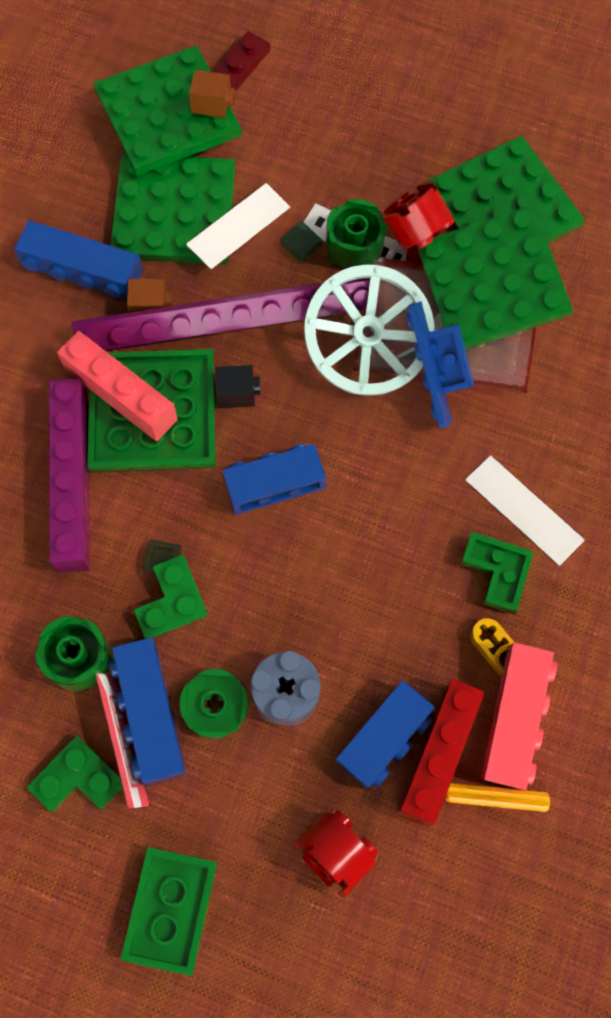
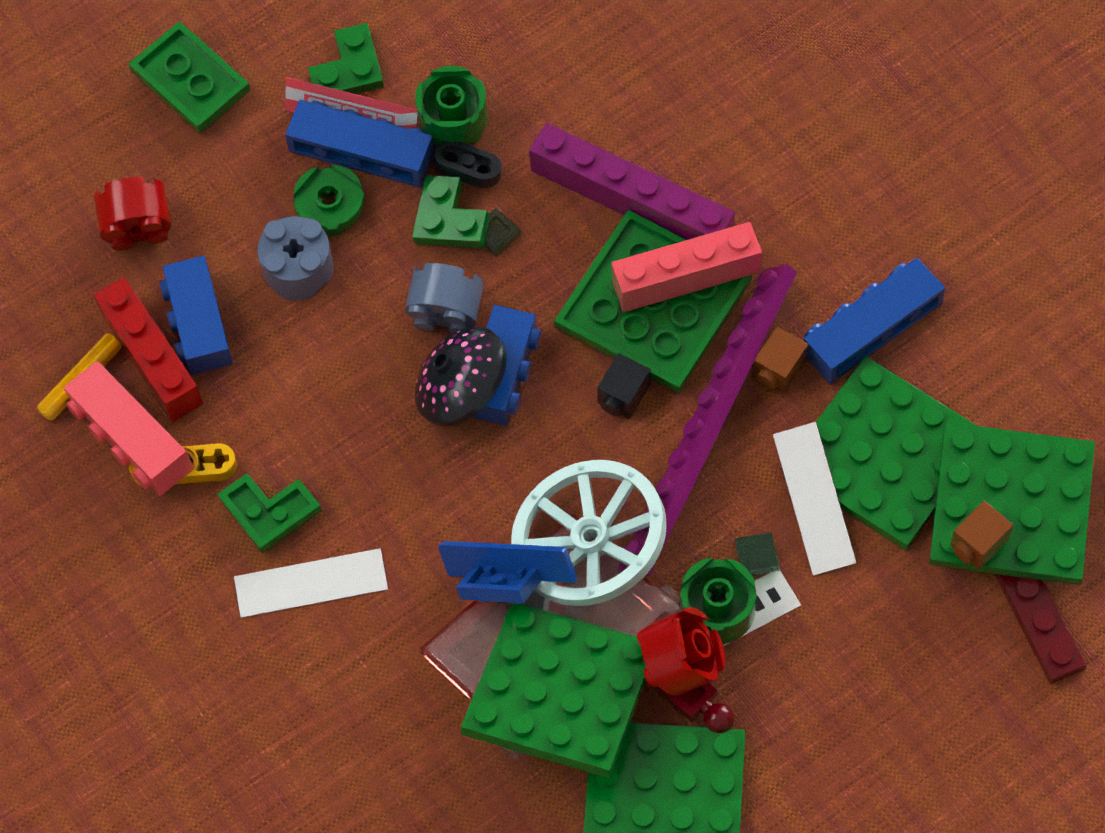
camera: 130 degrees right, 5 degrees down
none -> sand blue brick [405,263,484,333]
none -> black dish [415,326,507,427]
none -> black plate [434,141,502,188]

